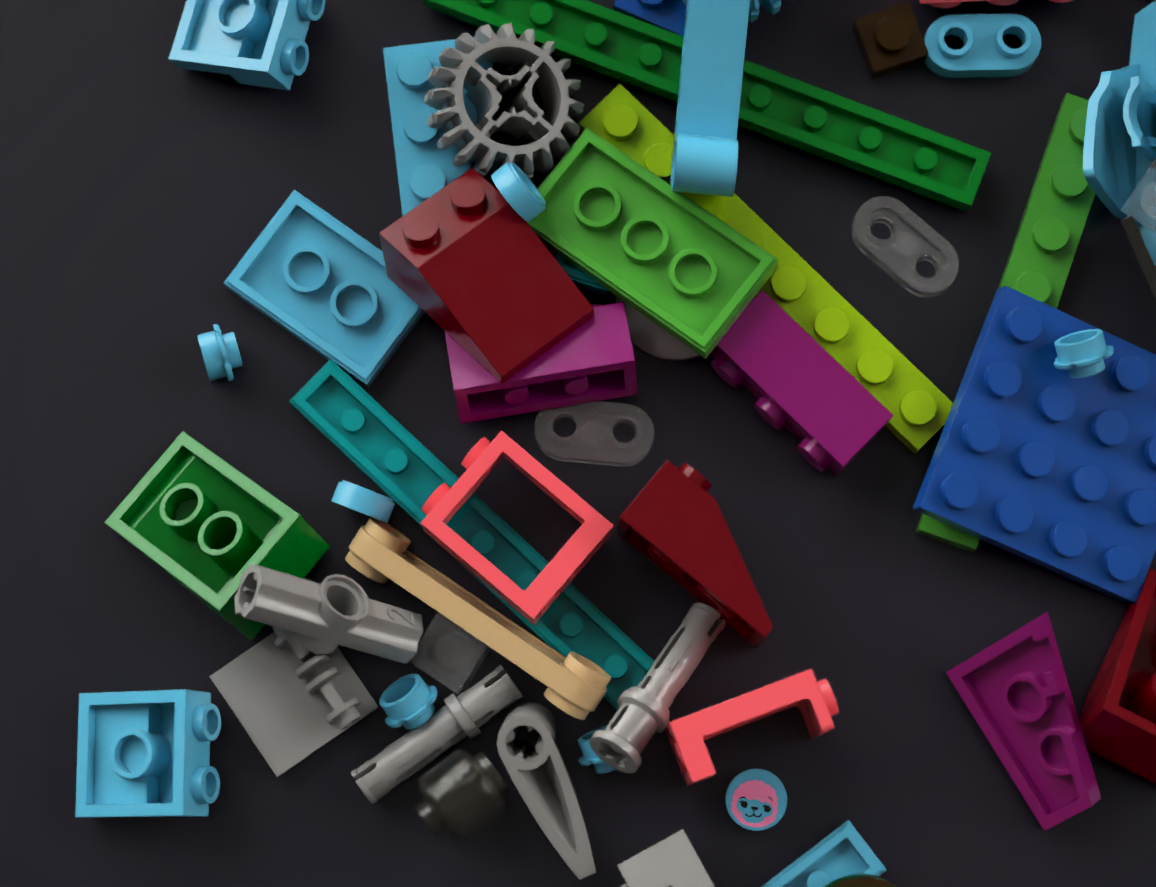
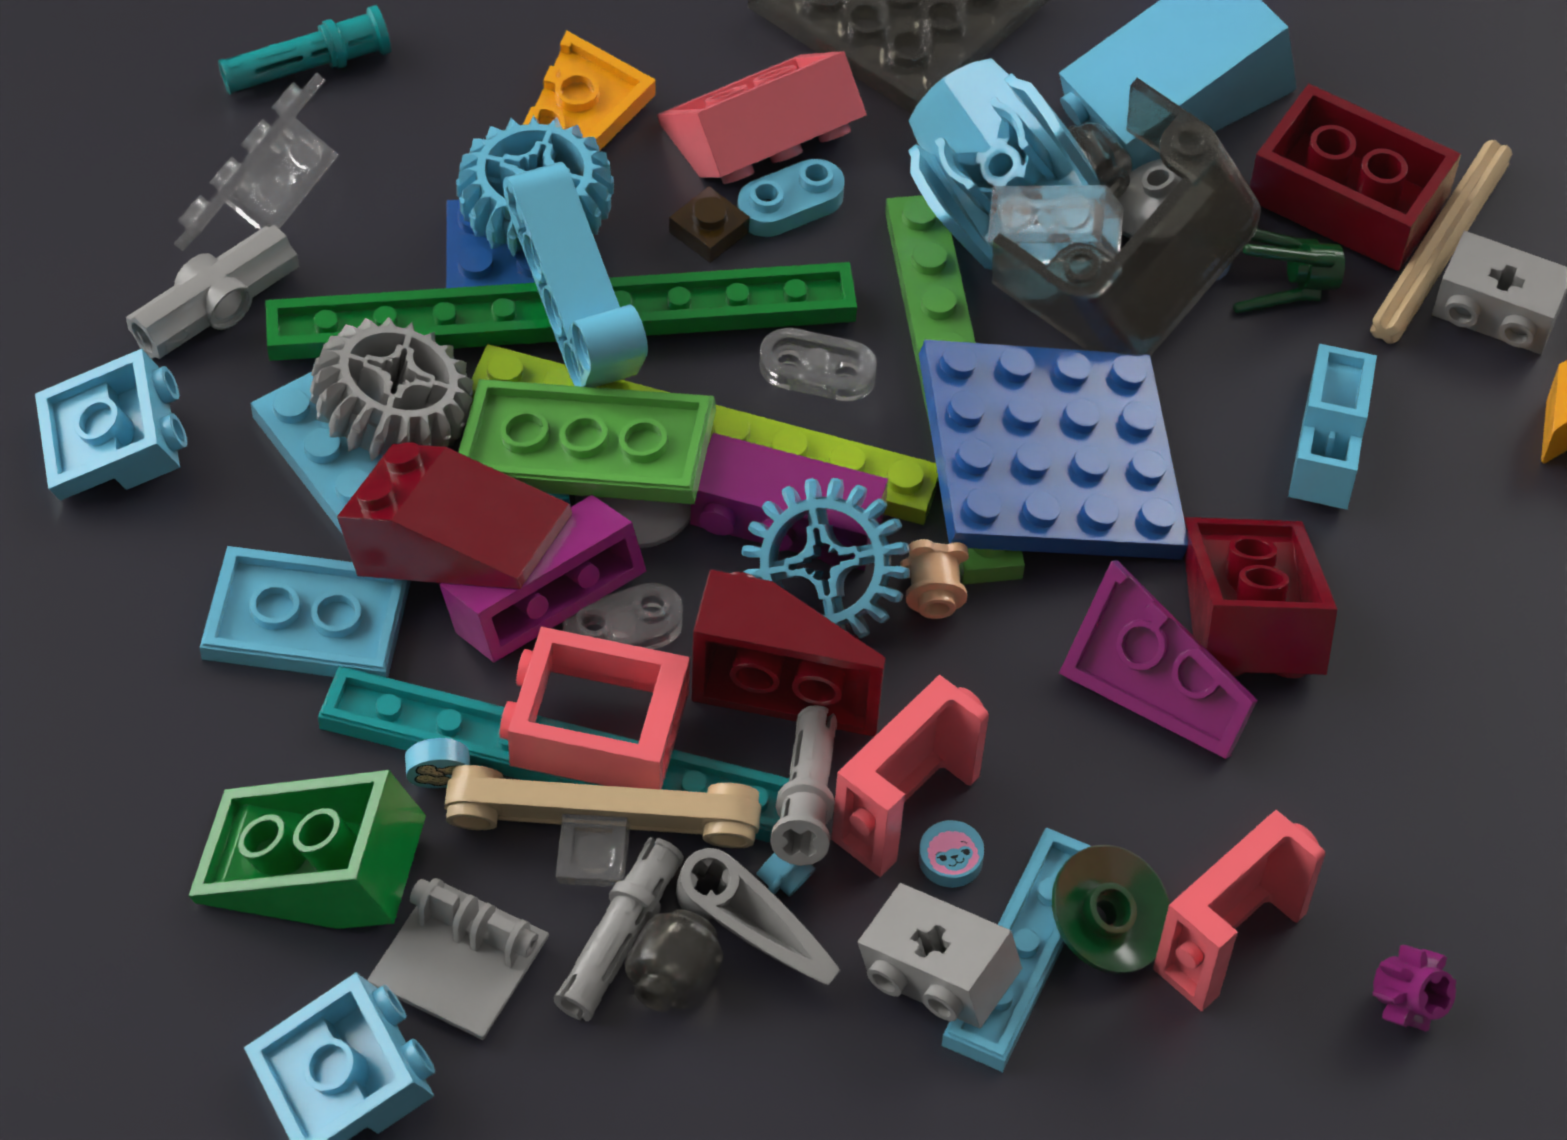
camera: 30 degrees left, 25 degrees down
medium azure plate [197,324,243,381] -> none
light grey piece [234,563,424,664] -> none
medium azure plate [379,673,438,730] -> none
medium azure tile [491,162,546,222] -> none
medium azure plate [1054,329,1114,378] -> none
none -> medium azure gear [742,478,910,638]
none -> light nougat brick [900,539,969,619]

